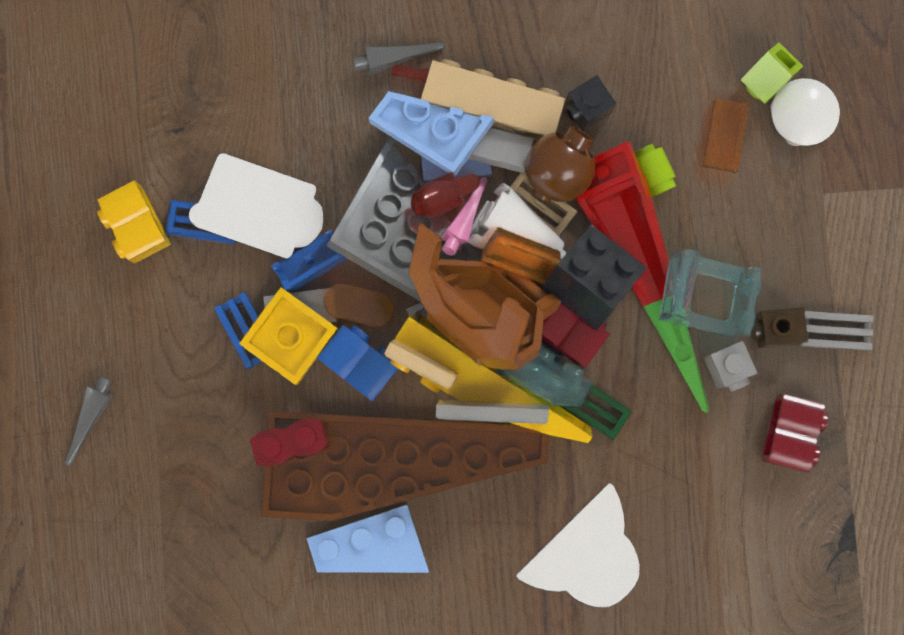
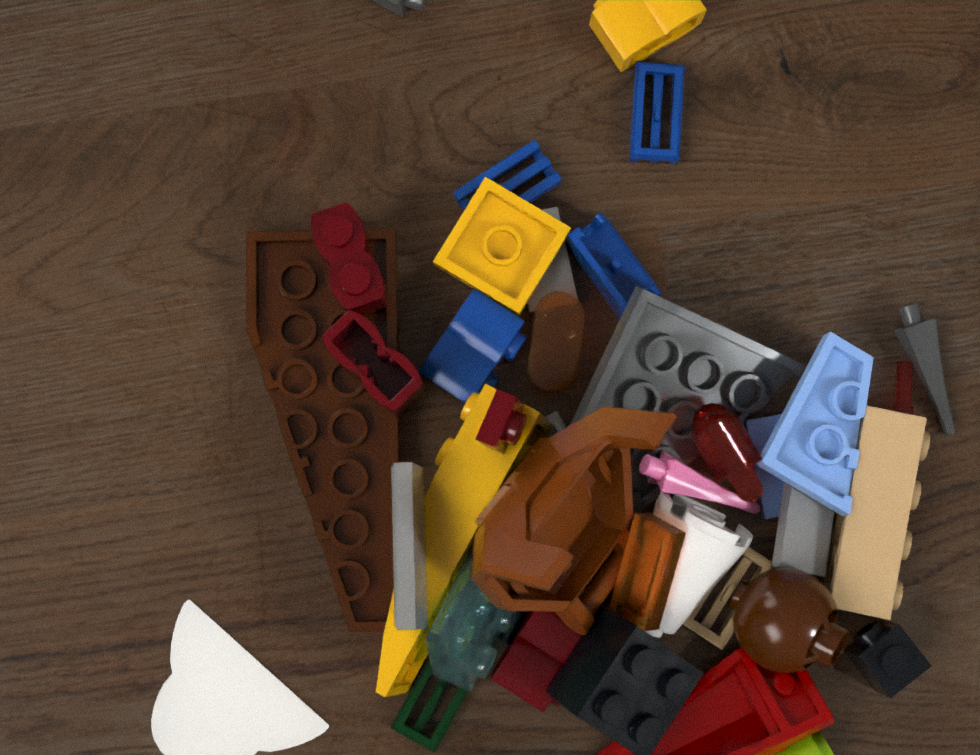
camera: 85 degrees right, 0 degrees up
white sticker [189,154,323,259] -> none
light blue wing [307,505,429,573] -> none
tan tile [384,339,459,389] -> none
none -> dark red brick [322,310,425,415]
none -> dark red plate [475,389,527,454]

